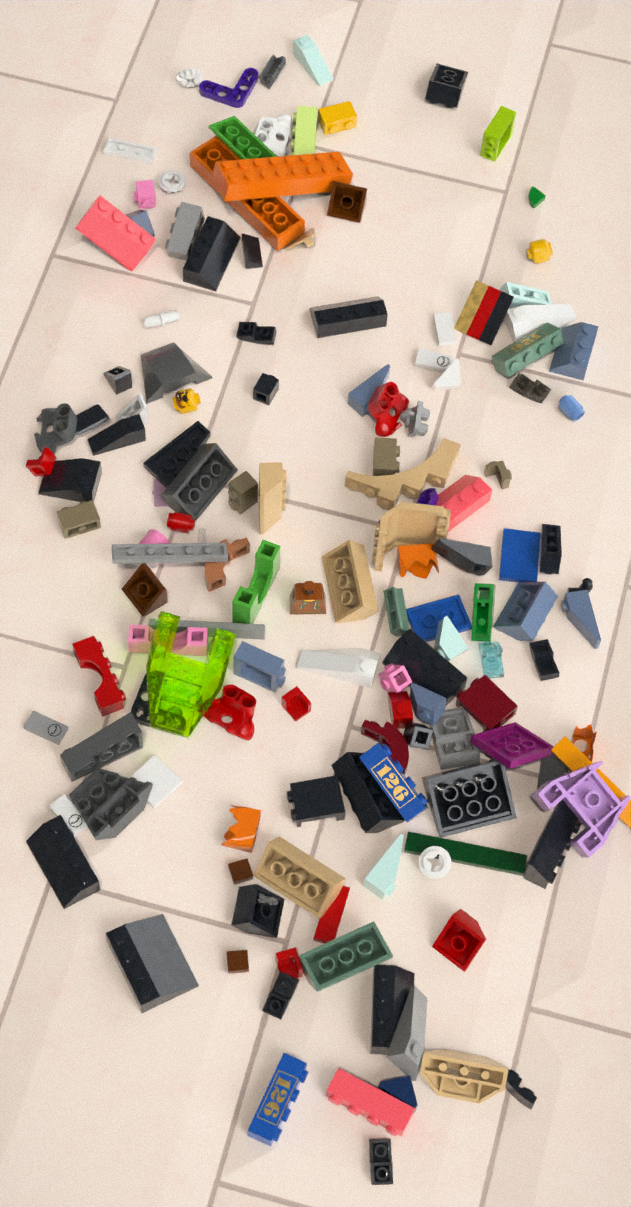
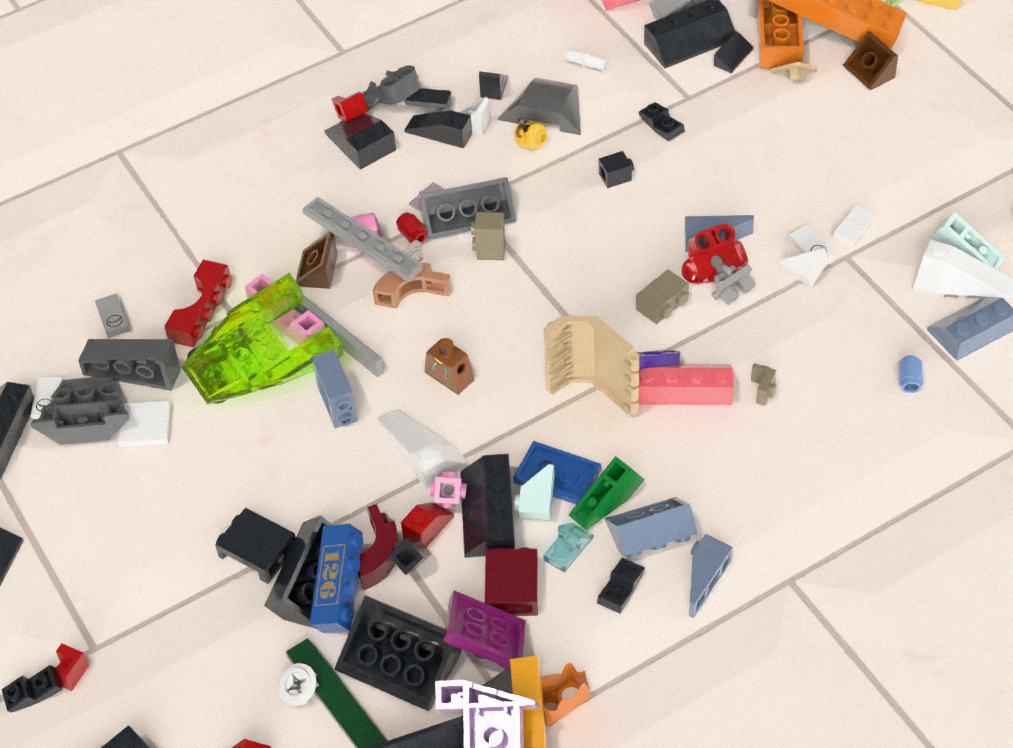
camera: 50 degrees right, 10 degrees down
dark tan brick [57,500,101,539] -> none
black wing [143,421,211,488] -> none
red piece [198,684,256,741] -> none
orange piece [221,805,261,853] -> none
reddish brown tile [227,950,249,974] -> none
reddish brown tile [228,858,253,885] -> none
black slope [231,884,285,938] -> none
bright green arch [232,540,281,624] -> none
tan slope [253,836,346,919] -> none
tan slope [259,462,287,534] -> none
red panel [281,686,312,721] -> none
sand green slope [299,921,393,992] -> none
black slope [309,296,388,338] -> none
red tile [313,886,350,944] -> none
tan slope [322,540,379,623] -> none
tan arch [345,438,461,510] -> none
light aqua slope [363,834,404,900] -> none
sand green piece [383,587,409,637] -> none
orange piece [397,543,439,579] -> none
sand blue slope [410,683,446,726] -> none
light grey slope [429,707,480,769] -> none
black slope [431,538,493,576] -> none
sticker [454,280,514,345] -> none
sand green brick [492,322,564,377] -> none
blue tile [499,528,541,583] -> none
clear smoke slope [509,372,551,404] -> none
black slope [539,524,562,574] -> none
black arm [567,578,593,593] -> none

